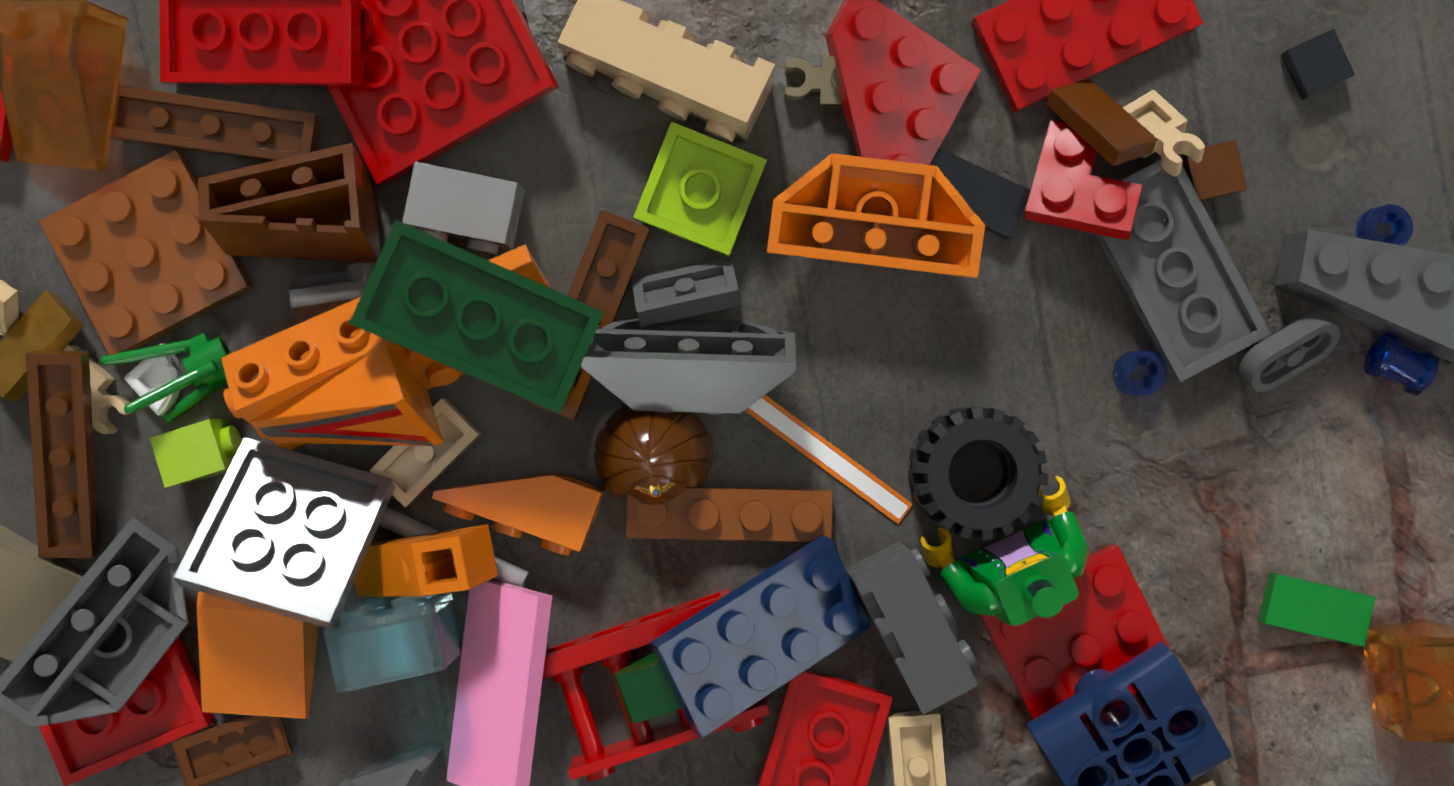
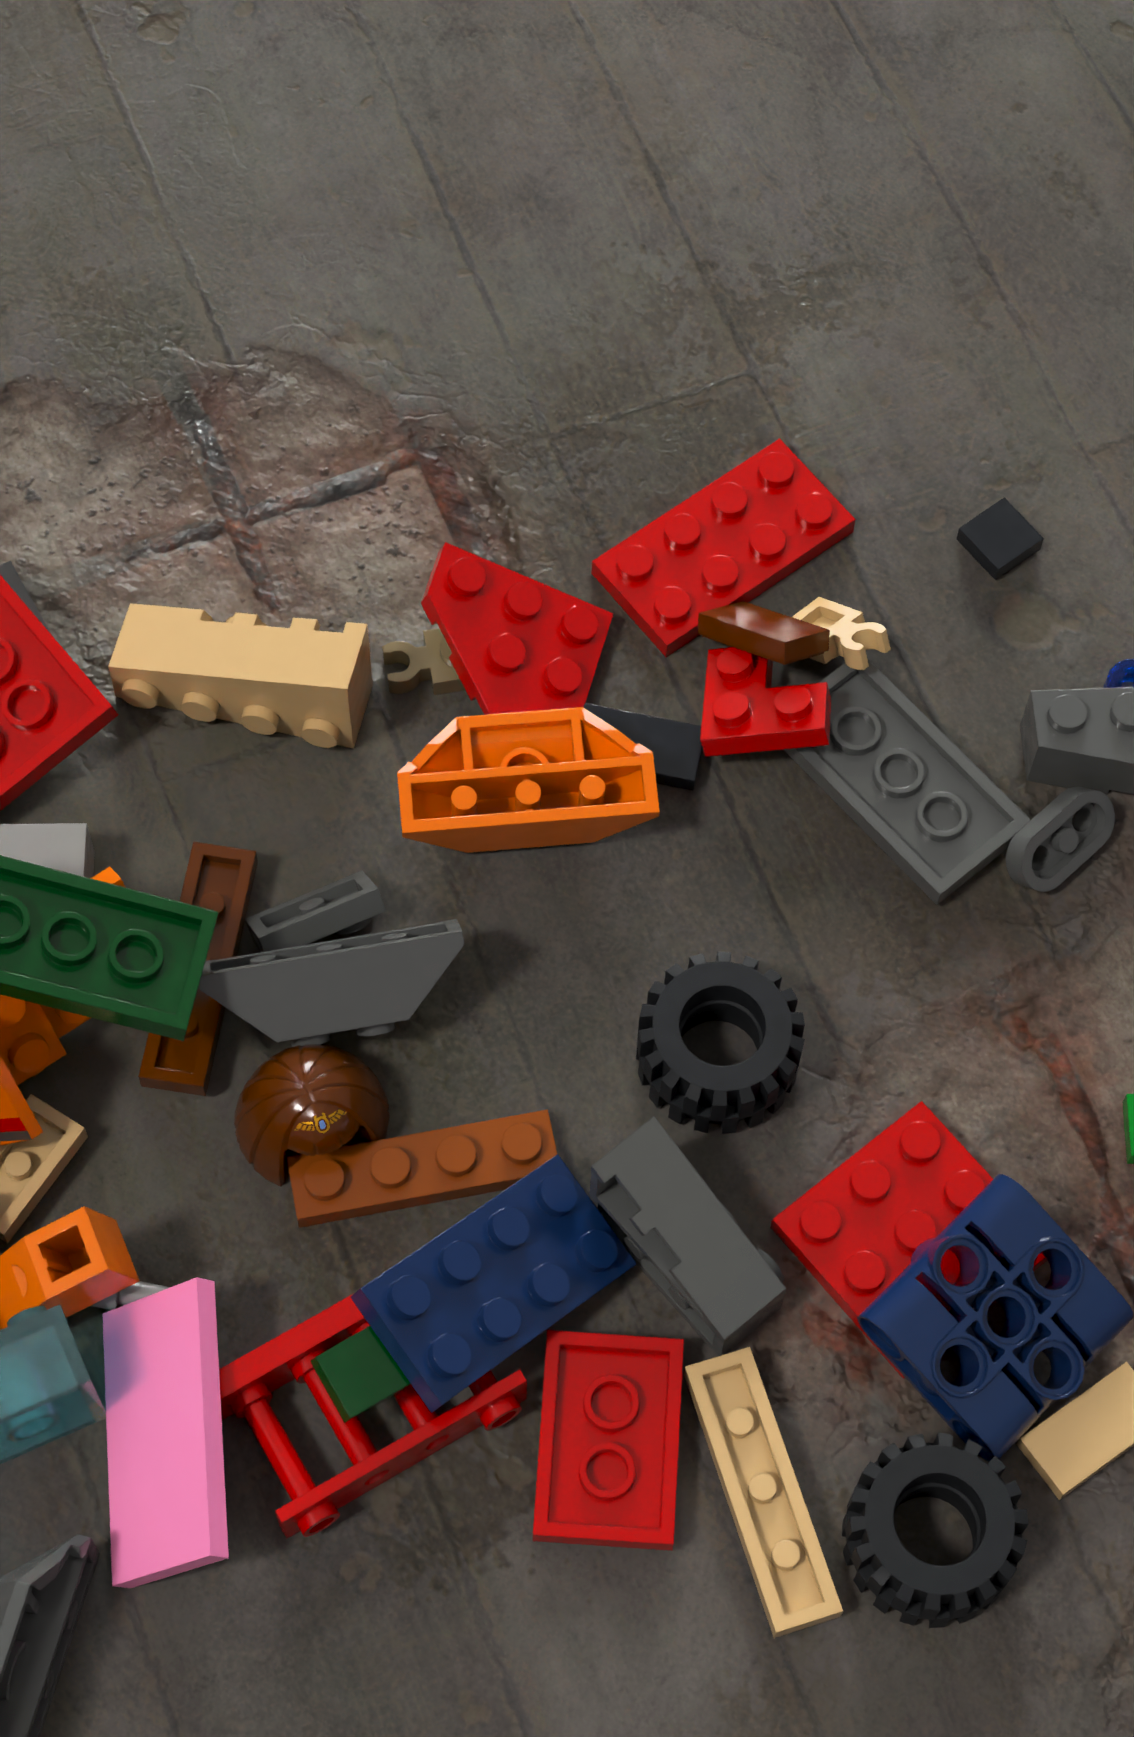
camera: 15 degrees left, 25 degrees down
orange slope [432,472,606,556] -> none
lime plate [633,122,767,258] -> none
sticker [744,395,913,524] -> none
green torso [921,476,1089,626] -> none
clear blue bush [1112,350,1166,396] -> none
reddish brown tile [1180,140,1247,201] -> none

